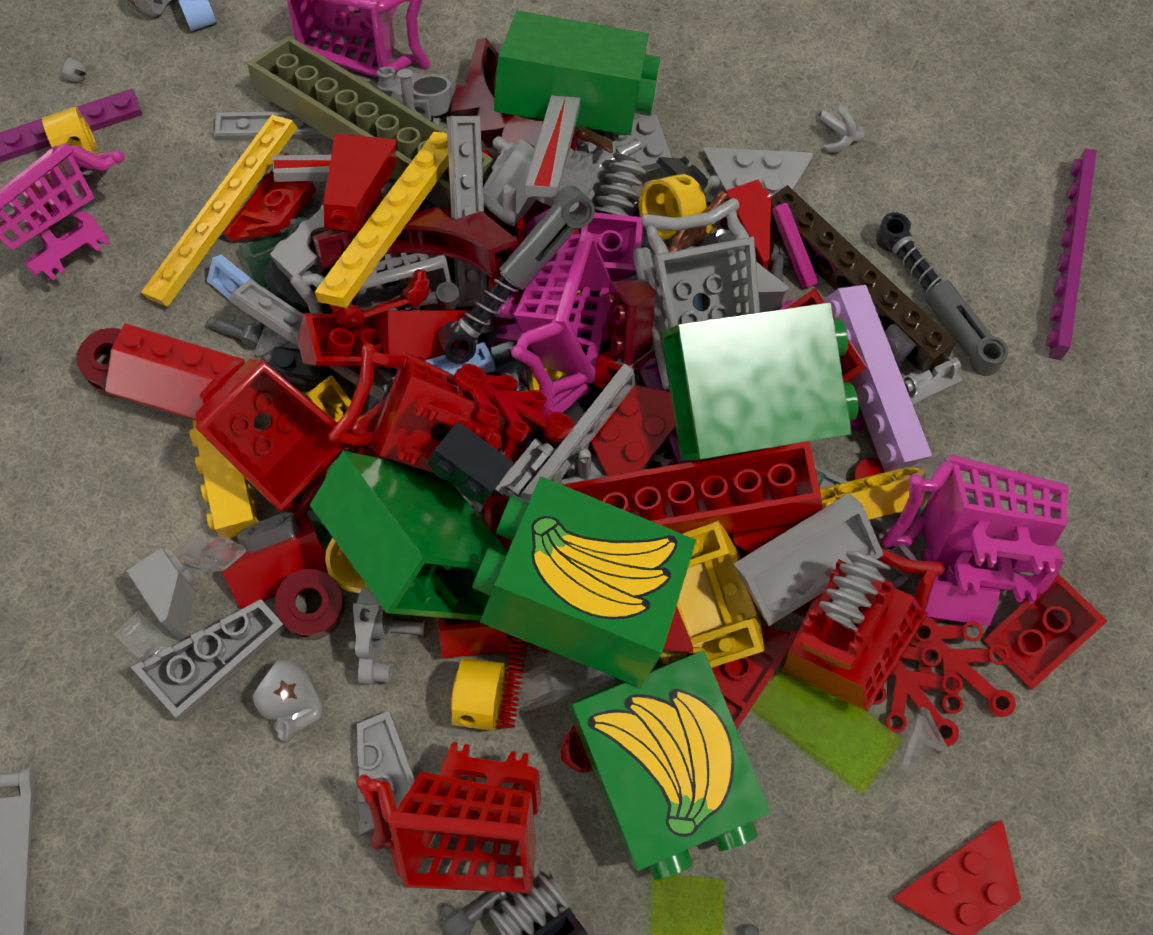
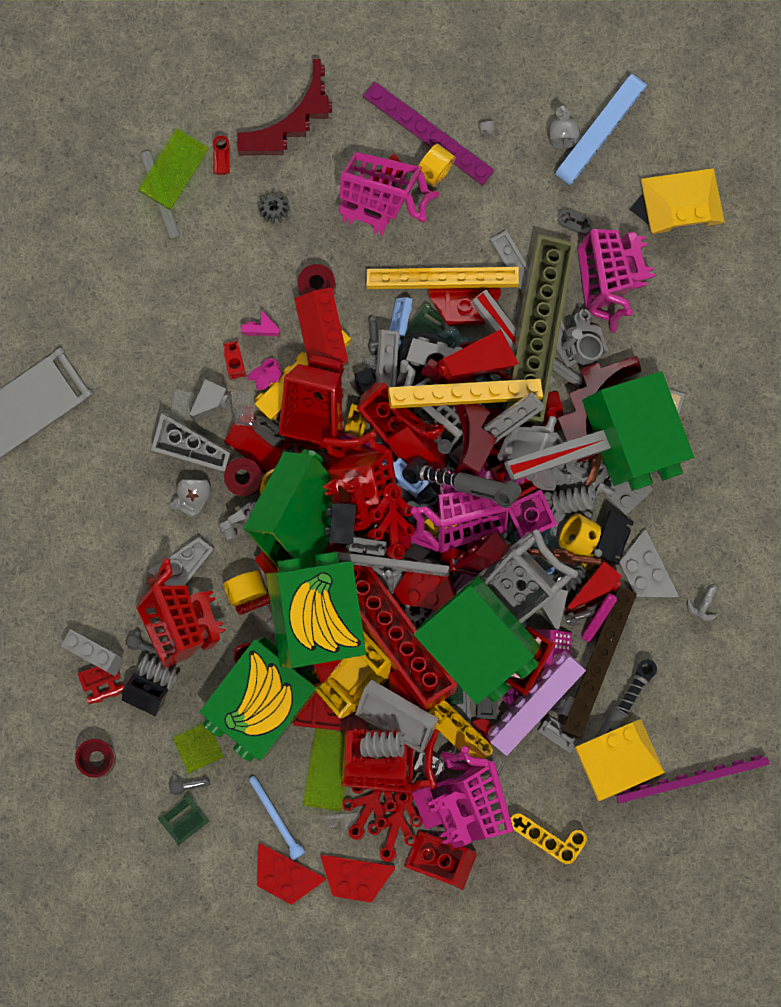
camera: 65 degrees right, 15 degrees up
none -> red leg [223,341,247,380]
none -> dark pink slope [241,310,280,337]
none -> dark pink plate [247,358,282,390]
none -> light blue piece [249,776,306,860]
none -> red wing [321,855,395,903]
none -> dark grey plate [477,697,498,719]
none -> yellow beam [510,814,587,864]
none -> dark grey beam [558,209,593,235]
none -> yellow slope [575,719,665,802]

